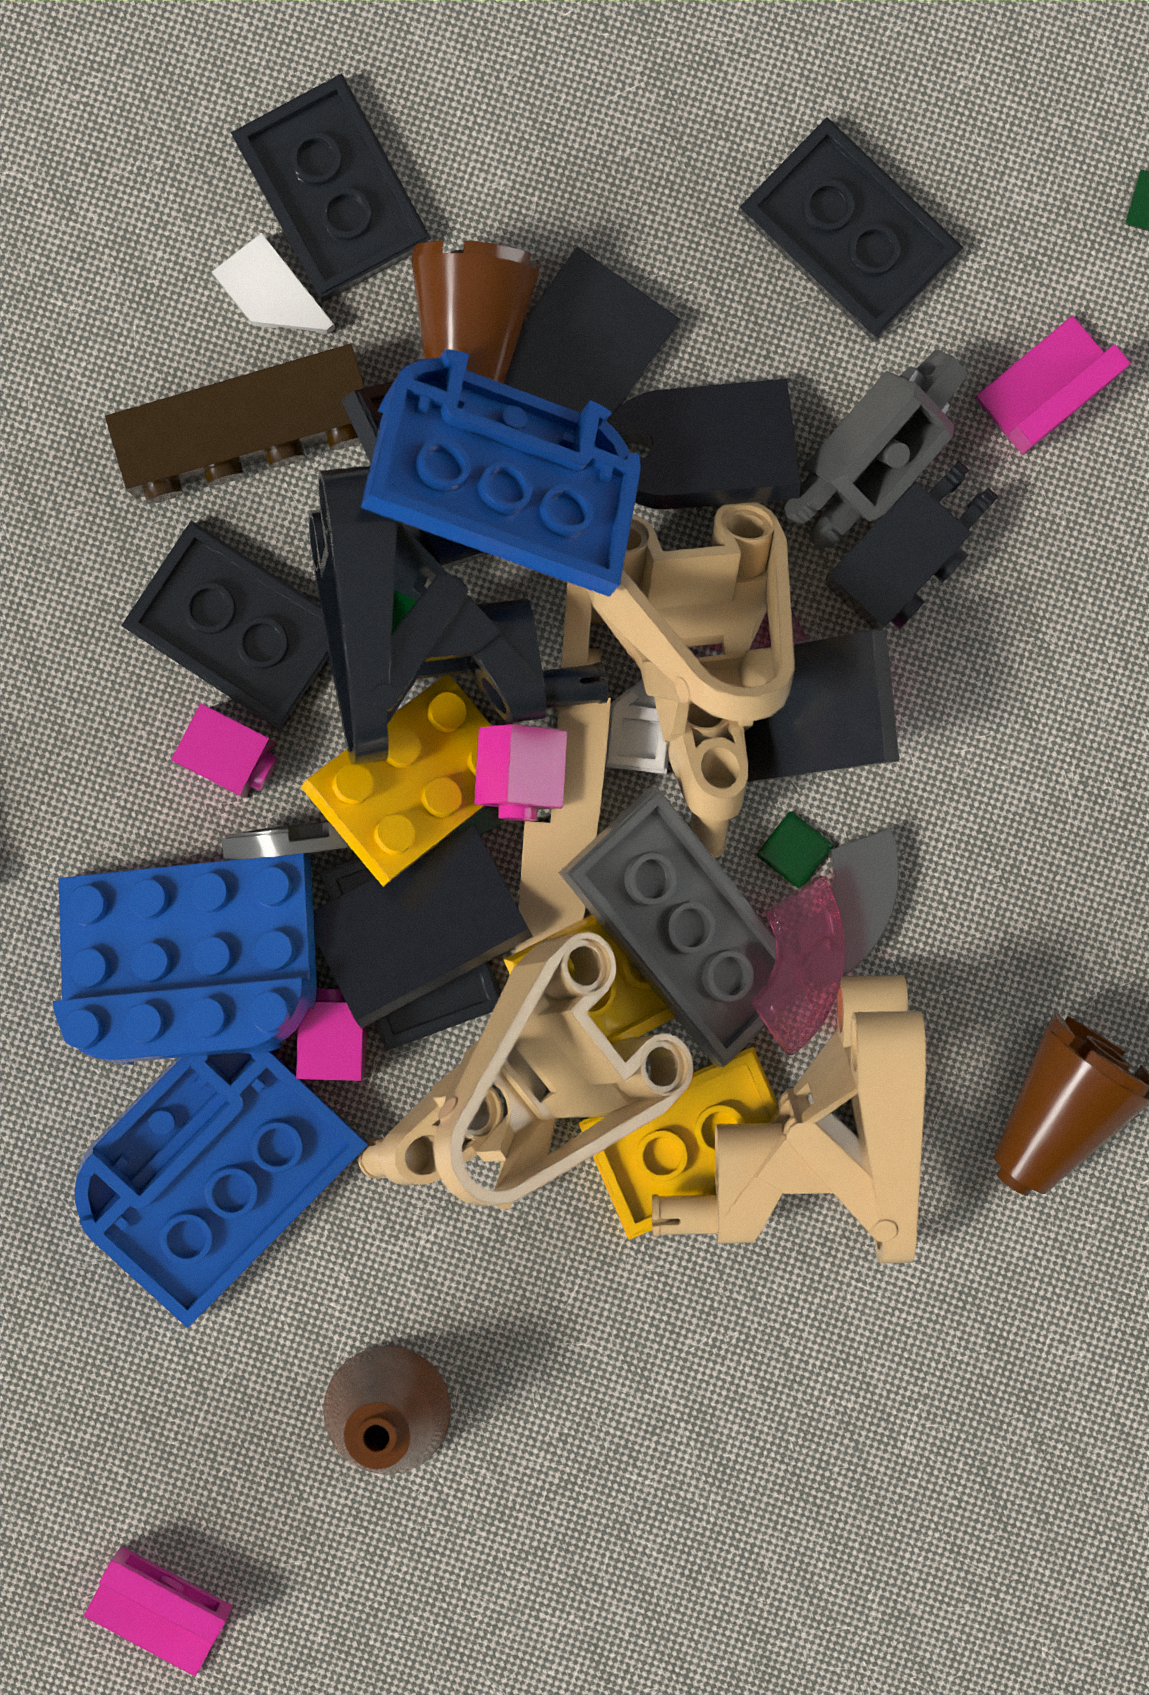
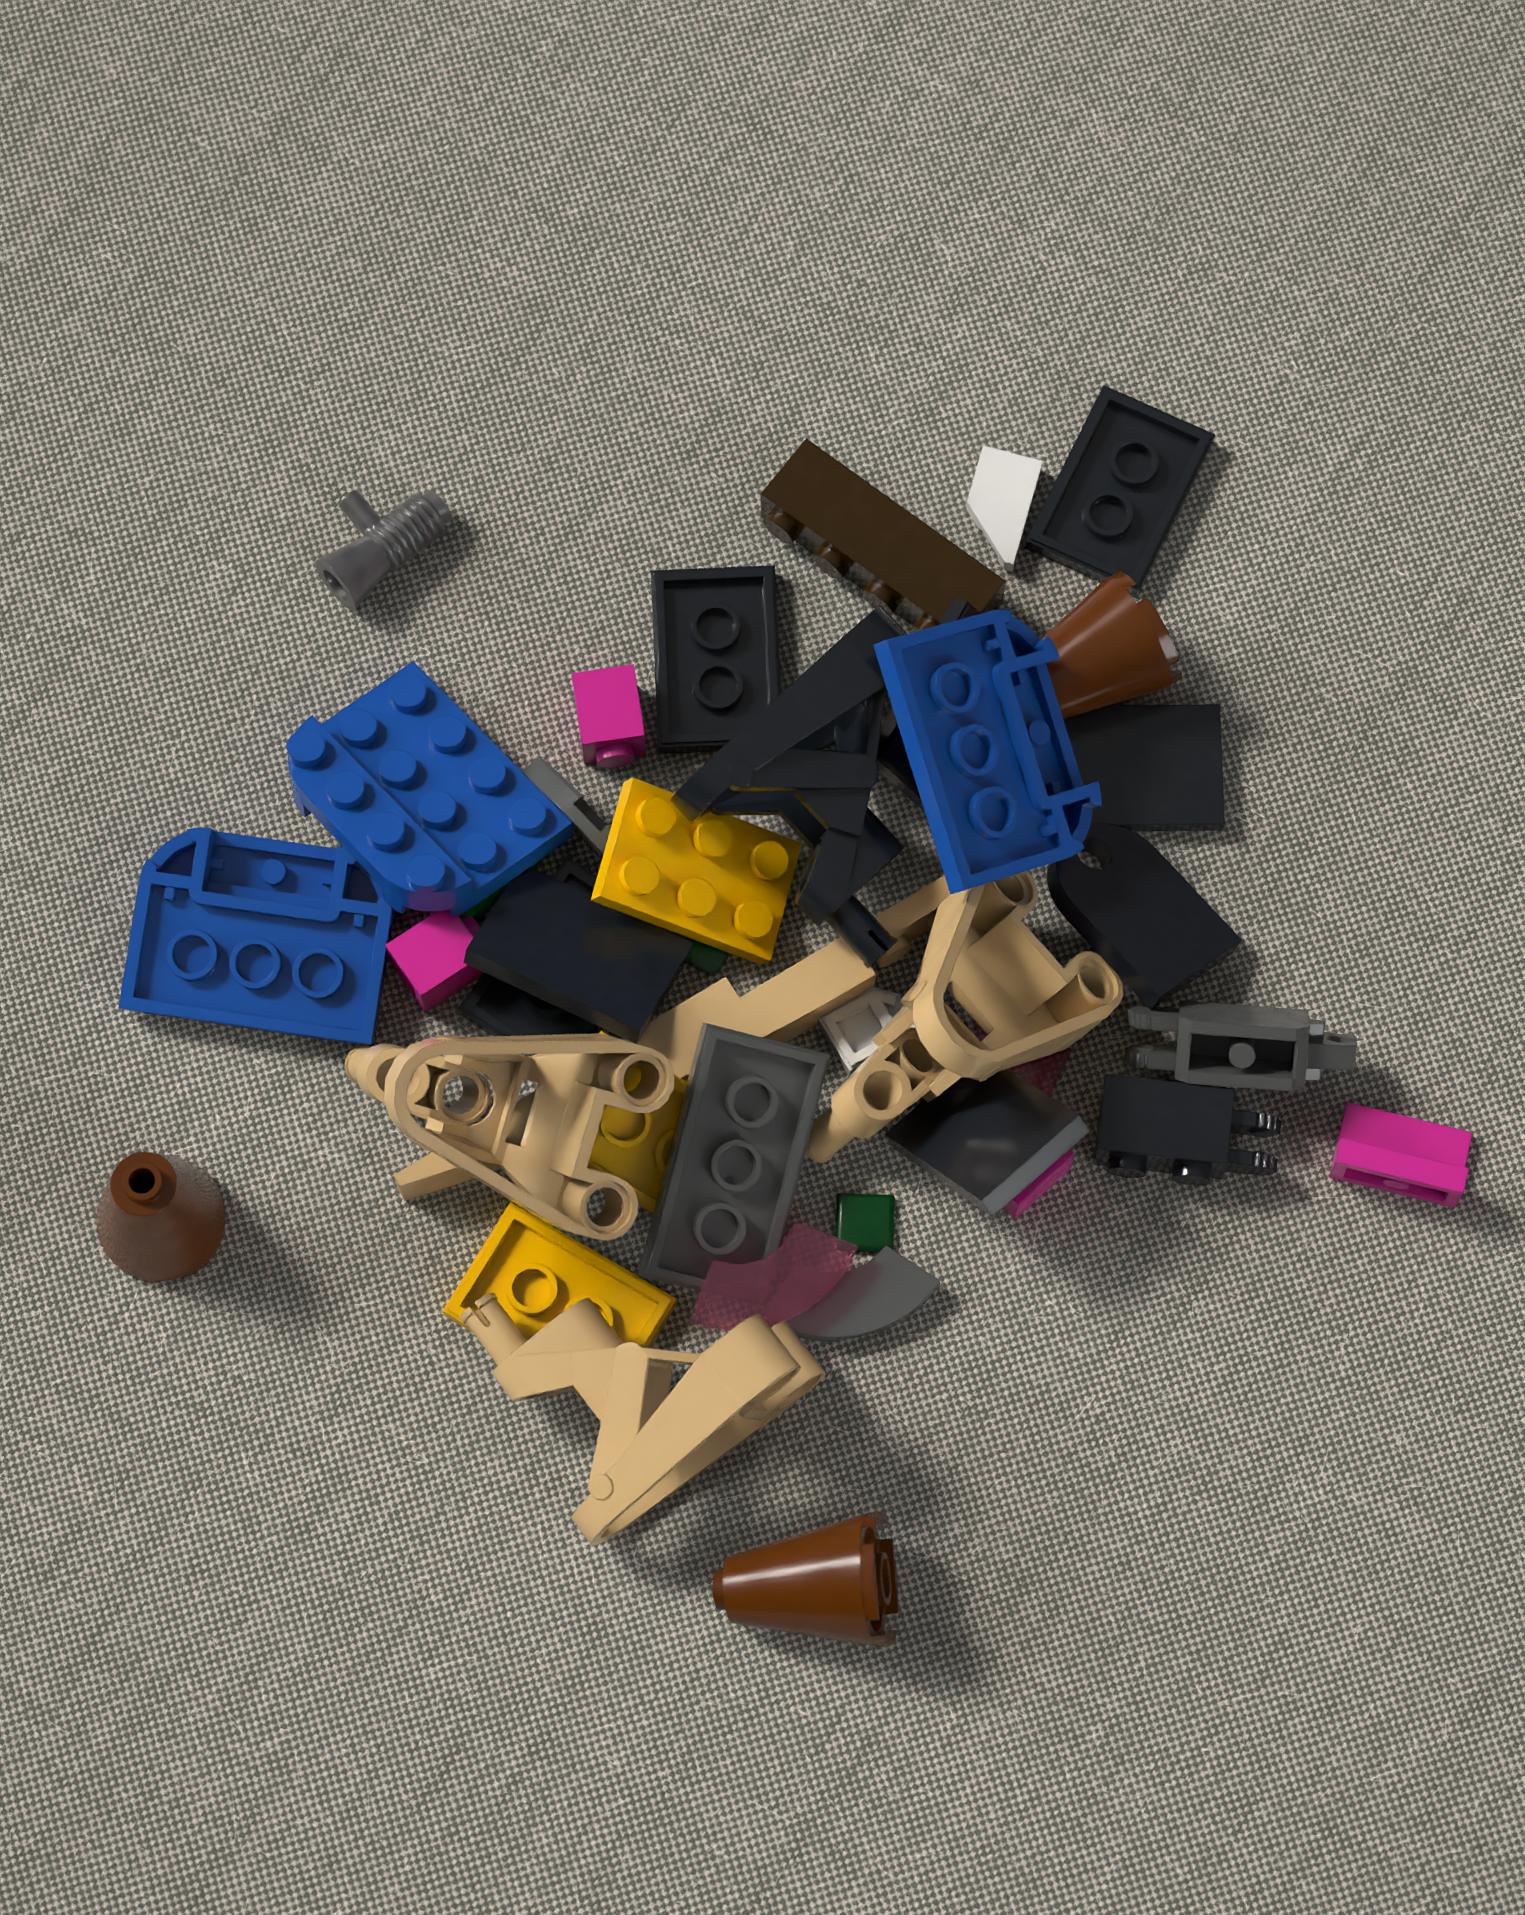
camera: 55 degrees right, 15 degrees down
dark pink brick [474,724,567,821] -> none
black tile [738,117,964,342] -> none

